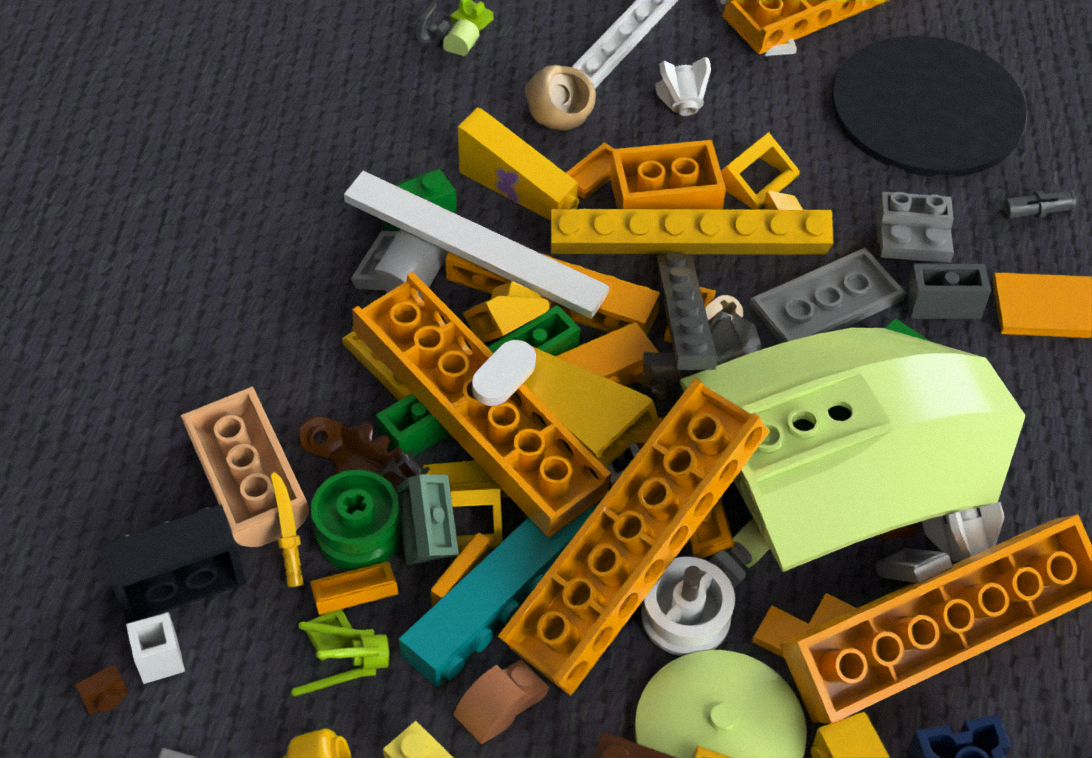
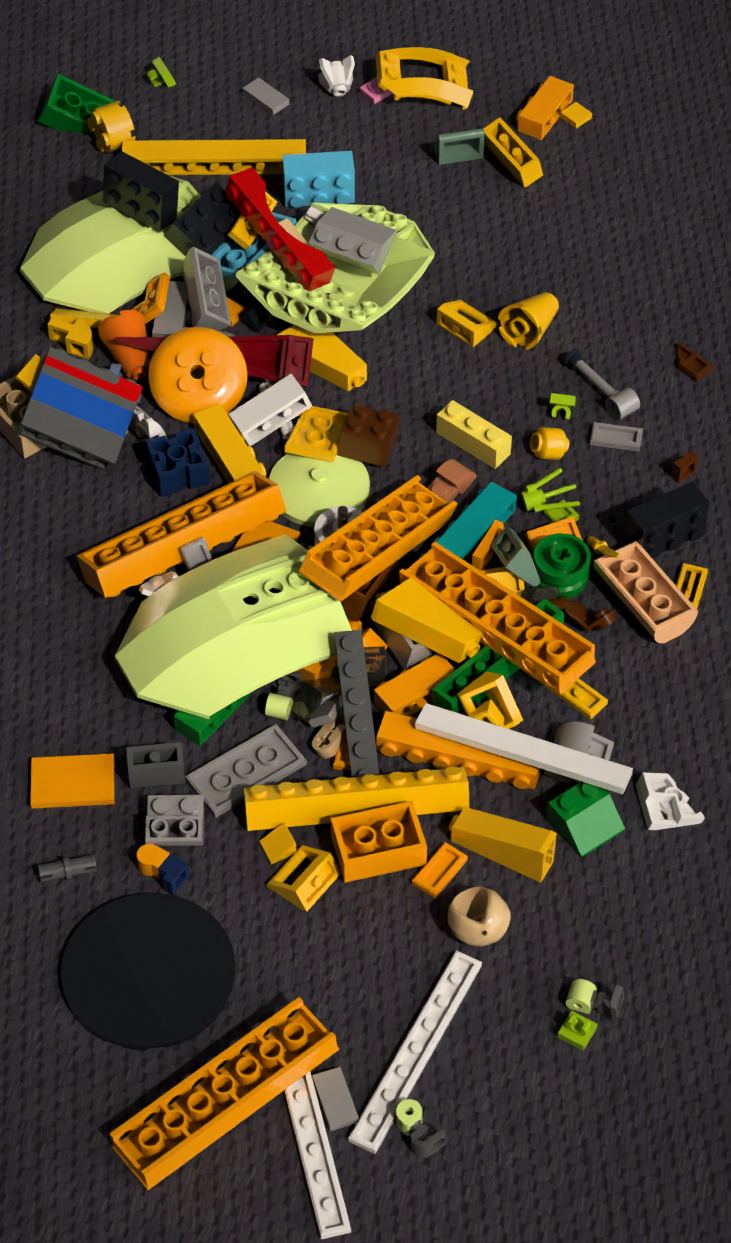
camera: 175 degrees right, 0 degrees up
white brick [126,612,185,684] -> none
white tile [472,340,536,406] -> none
white brick [655,57,711,116] -> none
none -> leg [137,844,189,895]
none -> white slope [636,772,705,830]
none -> yellow tile [676,563,708,609]

